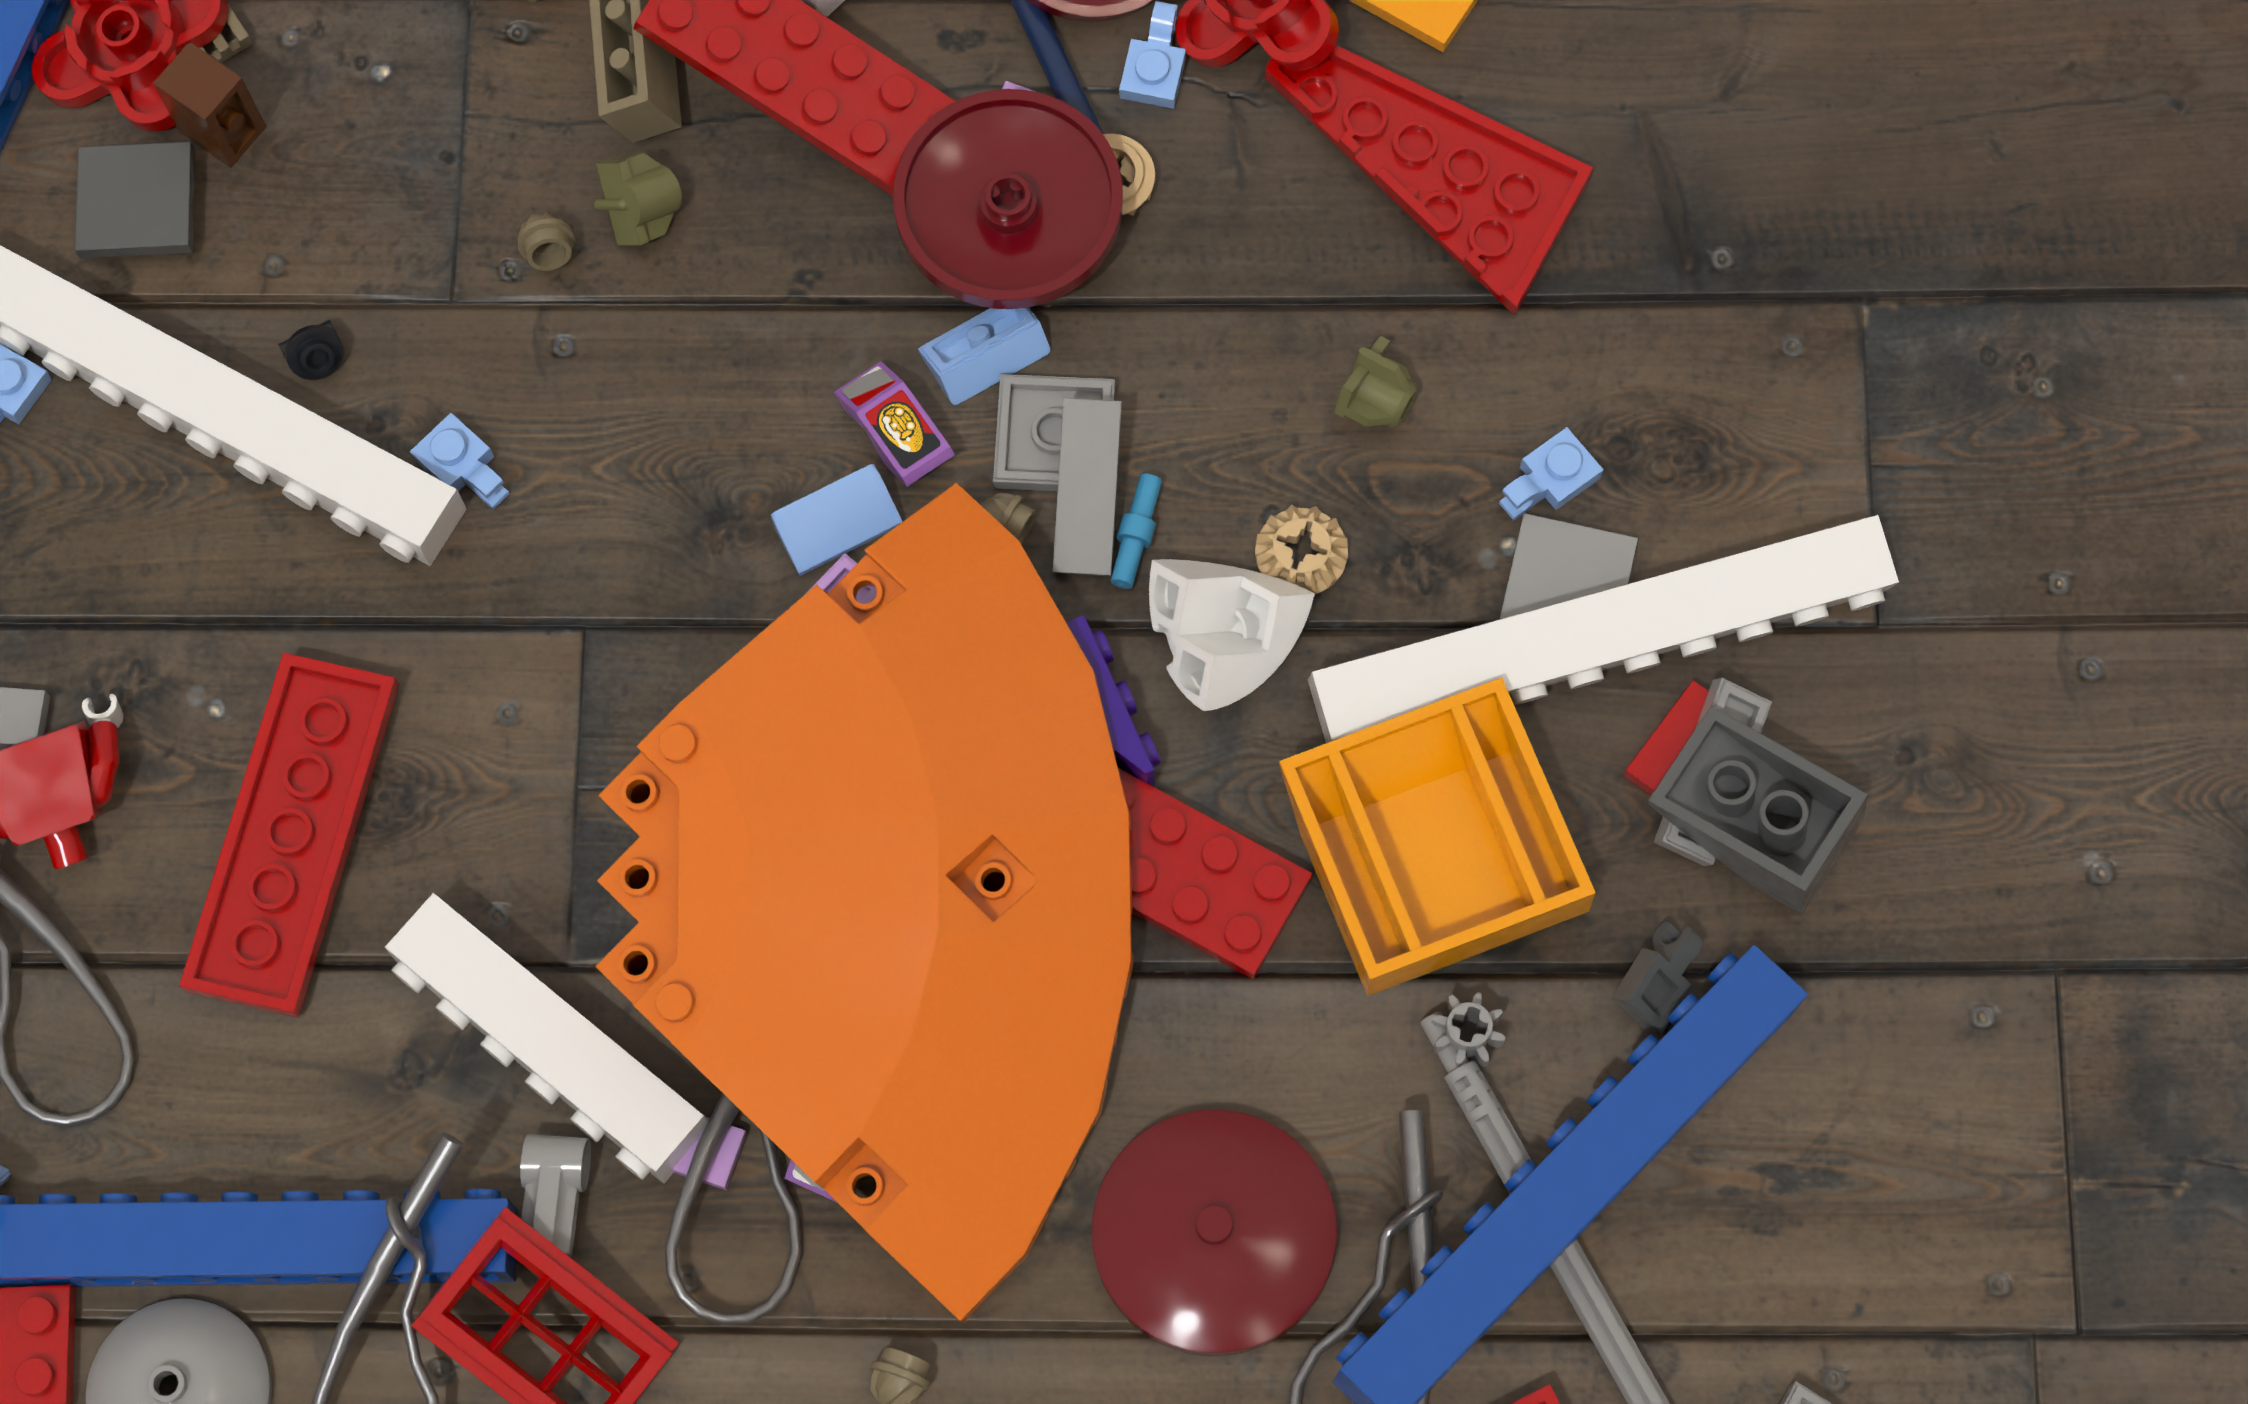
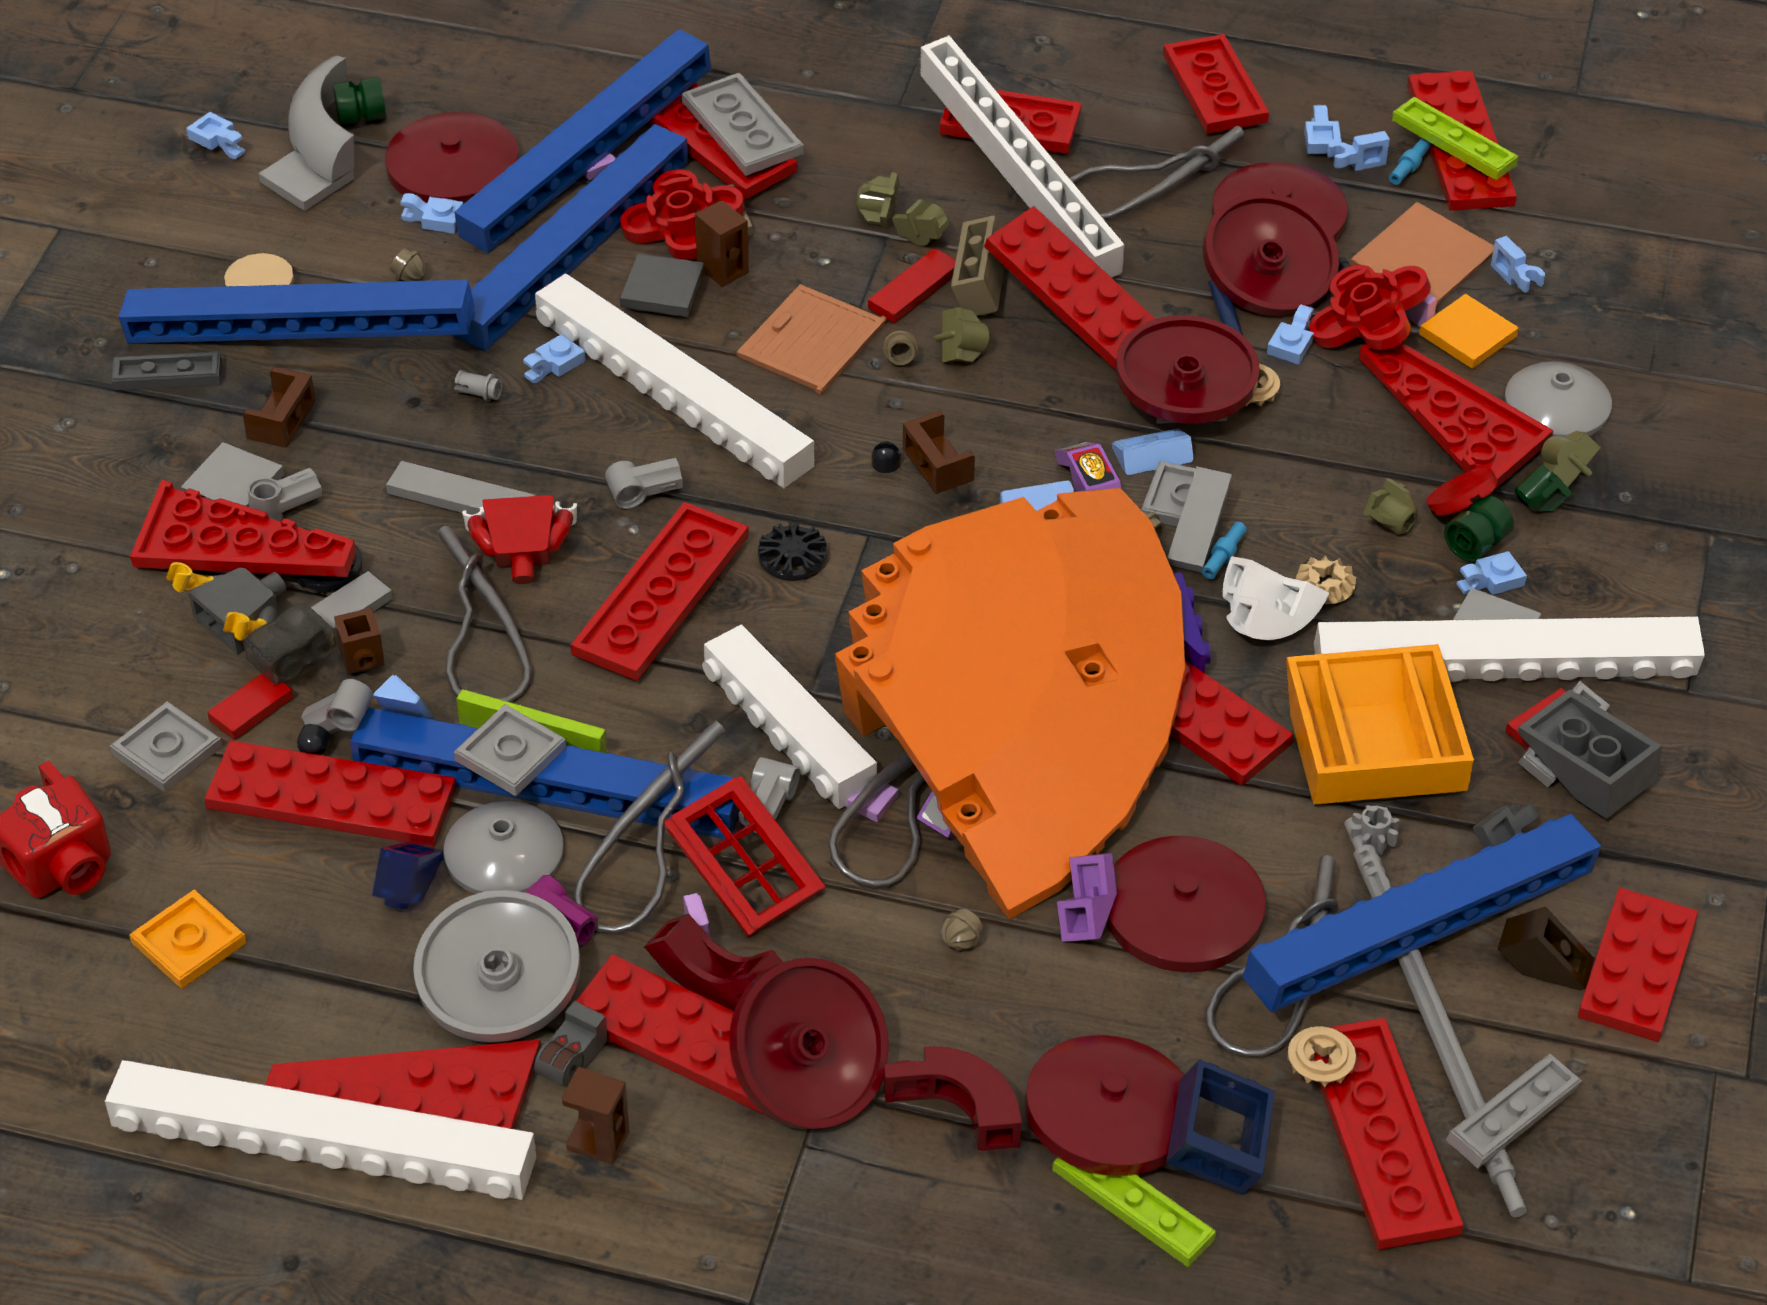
camera: 10 degrees right, 25 degrees down
black plate [278,319,344,380] -> none
light blue plate [409,413,510,510] -> none
none -> light grey tile [454,704,566,796]
none -> lime tile [456,689,607,753]
none -> light grey piece [605,458,683,509]
none -> nougat piece [737,284,887,394]
none -> black wheel [758,522,827,580]
none -> red tile [868,248,956,324]
none -> black hinge [872,441,900,473]
none -> reddish brown panel [903,411,975,494]
none -> medium lavender slope [1057,853,1117,942]
none -> red tile [1426,468,1498,516]
none -> dark green wheel [1444,495,1514,562]
none -> dark brown slope [1498,906,1594,990]
none -> light grey dish [1504,361,1612,437]
none -> dark green piece [1515,464,1572,511]
none -> olive piece [1541,431,1601,487]
none -> red plate [1577,887,1698,1042]

